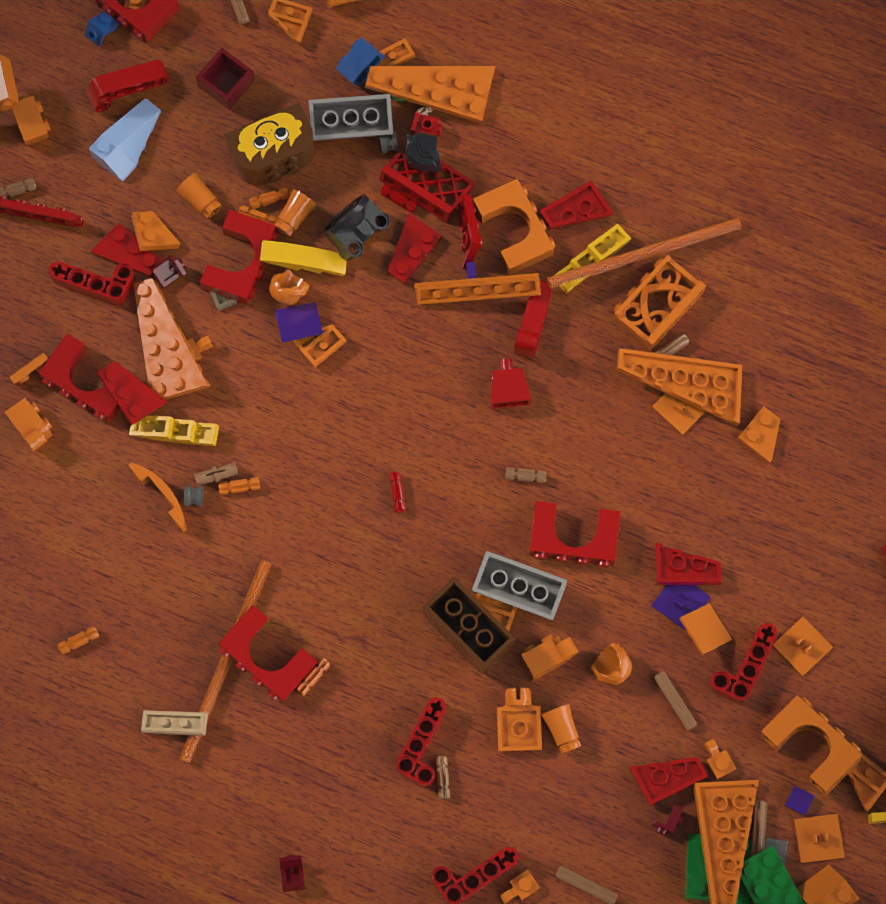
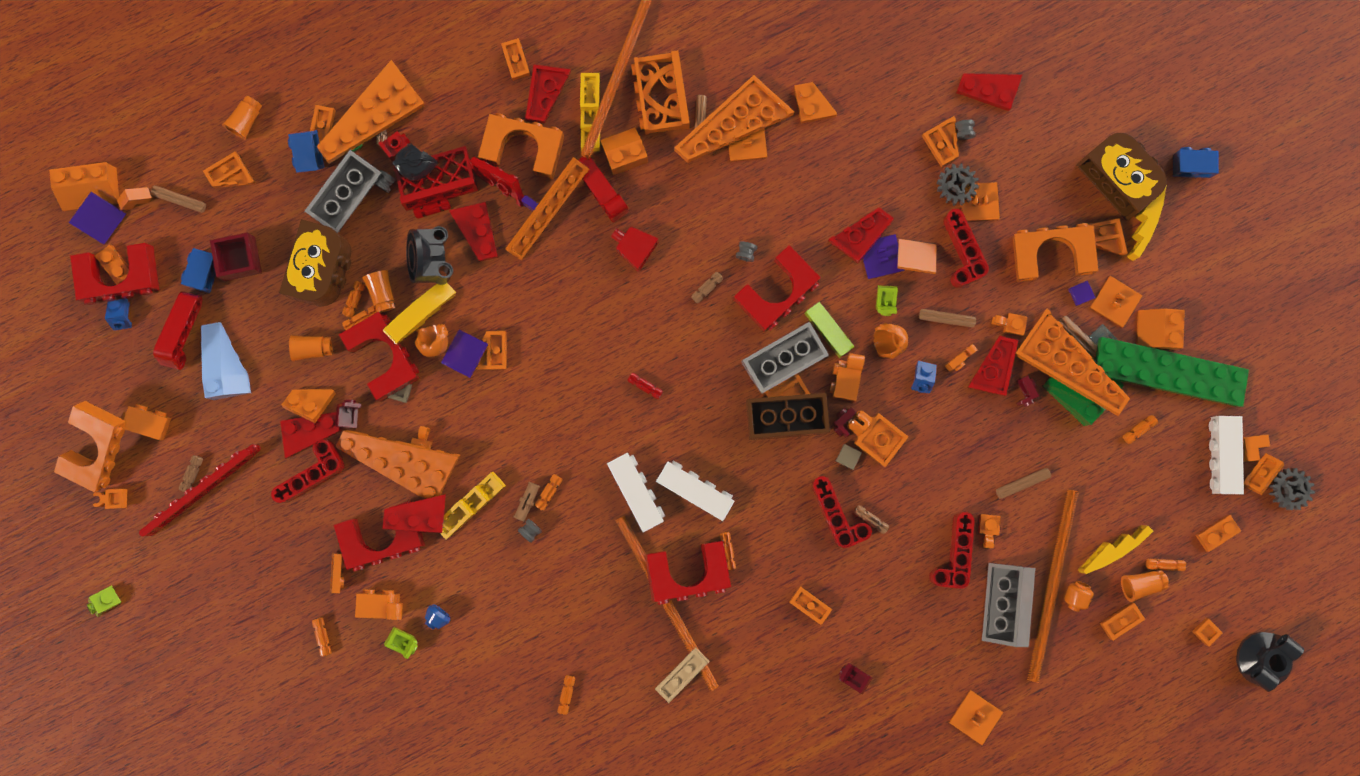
camera: 45 degrees left, 10 degrees up
orange slope [128,463,187,533] -> none
orange plant [541,704,581,754] -> none
none -> blue brick [181,248,216,293]
none -> lime bracket [384,627,417,659]
none -> blue cone [424,604,450,630]
none -> orange plate [501,38,530,81]
none -> orange slope [600,128,648,175]
none -> white brick [607,453,665,532]
none -> white brick [656,460,735,521]
none -> dark grey wheel [735,241,757,262]
none -> orange plate [789,586,832,625]
none -> lime slope [804,302,855,358]
none -> dark red bracket [832,407,857,438]
none -> dark tan tile [835,444,862,470]
none -> lime bracket [876,285,898,316]
none -> blue bracket [911,361,937,394]
none -> orange wing [922,116,959,167]
none -> dark grey gear [936,164,979,206]
none -> orange plate [945,344,978,371]
none -> dark grey wheel [955,120,976,140]

